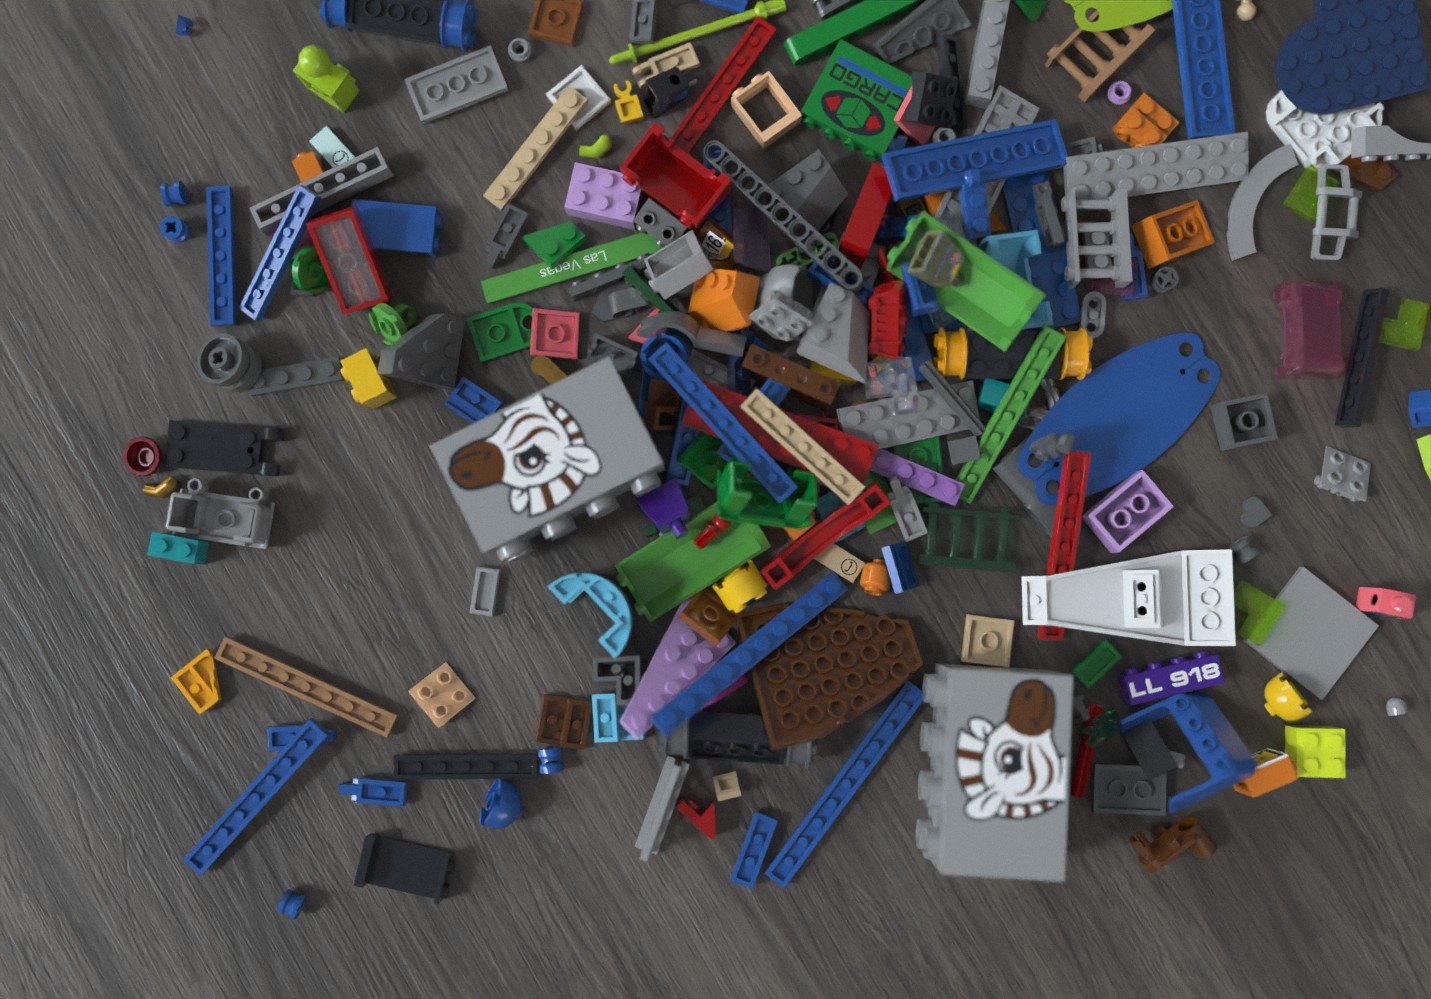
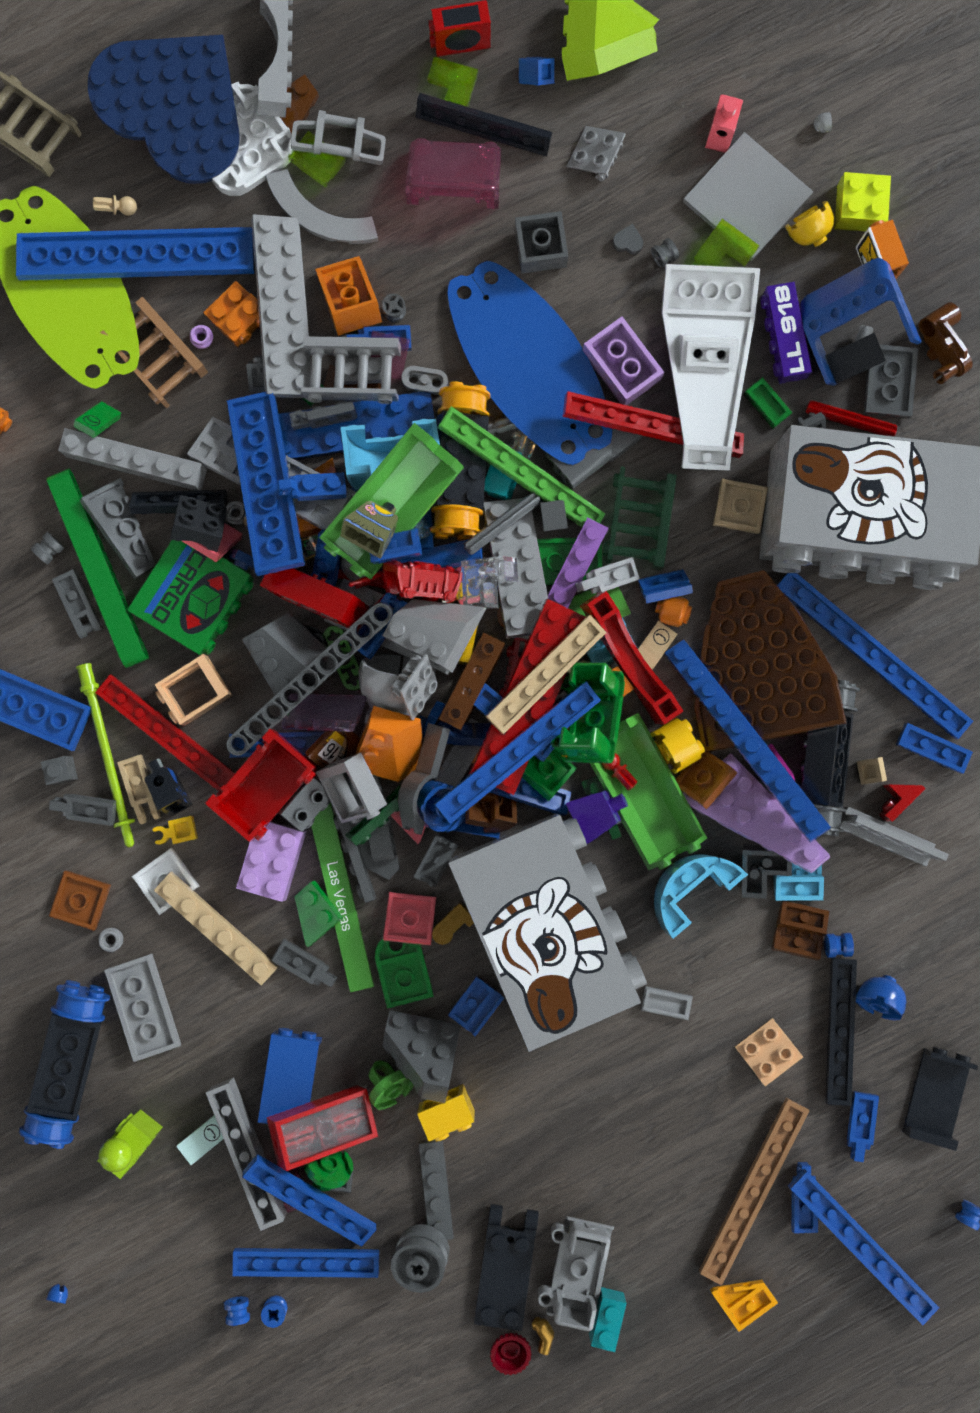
camera: 90 degrees left, 0 degrees up
orange brick [291,151,326,183] -> none
lime arm [579,135,612,159] -> none
dark grey hinge [1028,433,1076,461] -> none
clear green plate [1082,708,1121,746] -> none

